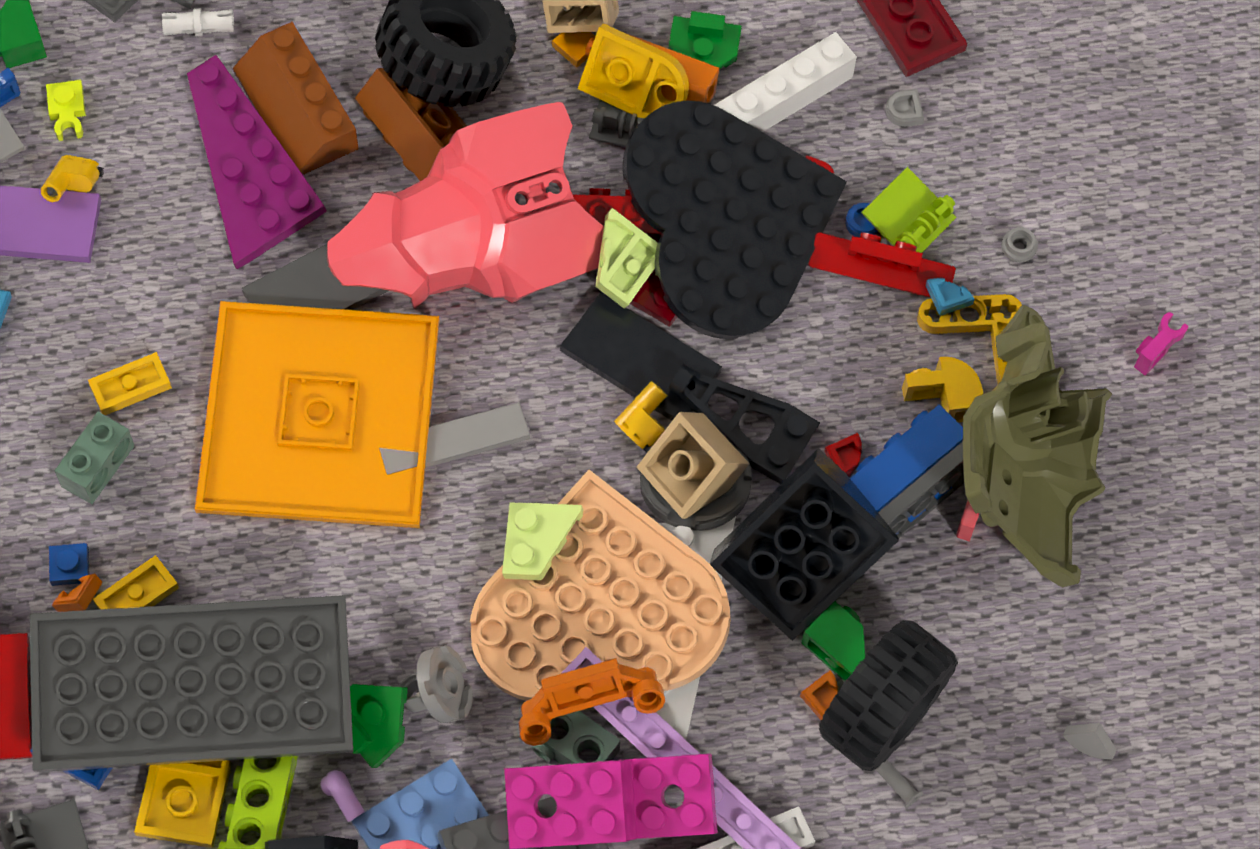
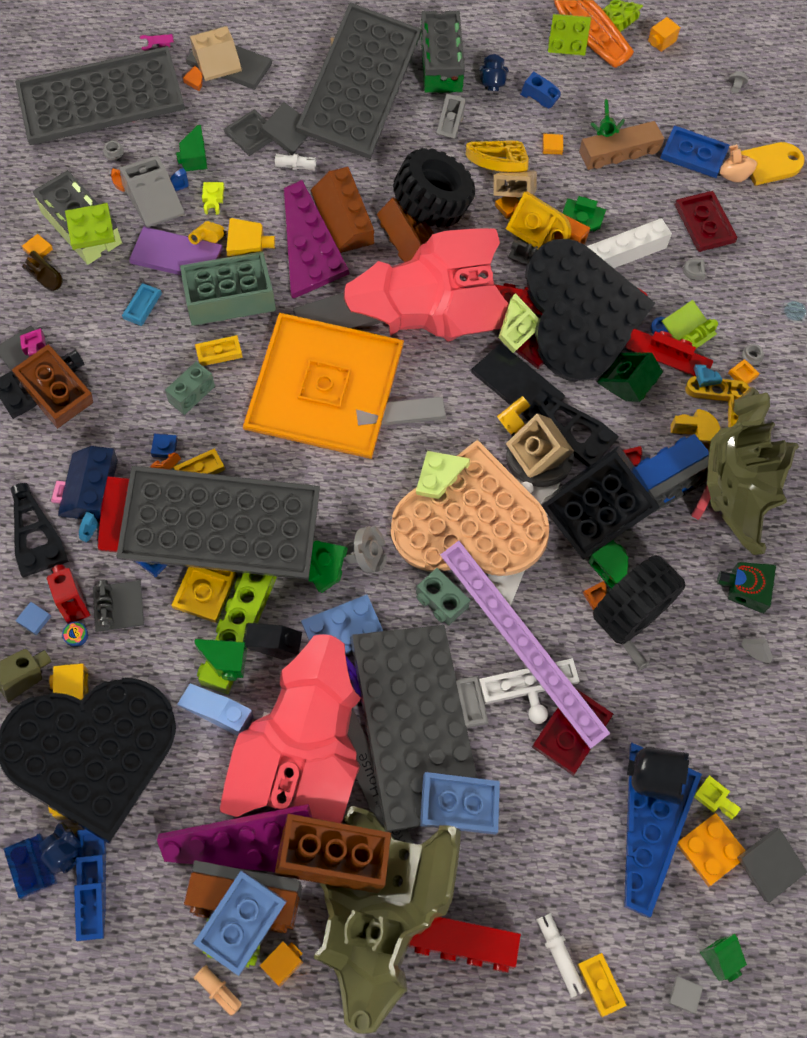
camera: 10 degrees right, 0 degrees up
lavender arm [320,770,365,822] -> none
dark pink bracket [504,753,717,849] -> none
orange plate [519,658,665,746] -> none
none -> sand green slope [180,251,276,326]
none -> yellow torso [226,218,275,257]
none -> dark green slope [597,352,663,402]
none -> dark green torso [717,562,776,614]
none -> light orange tile [728,359,760,384]
none -> clear light blue piece [784,301,806,321]

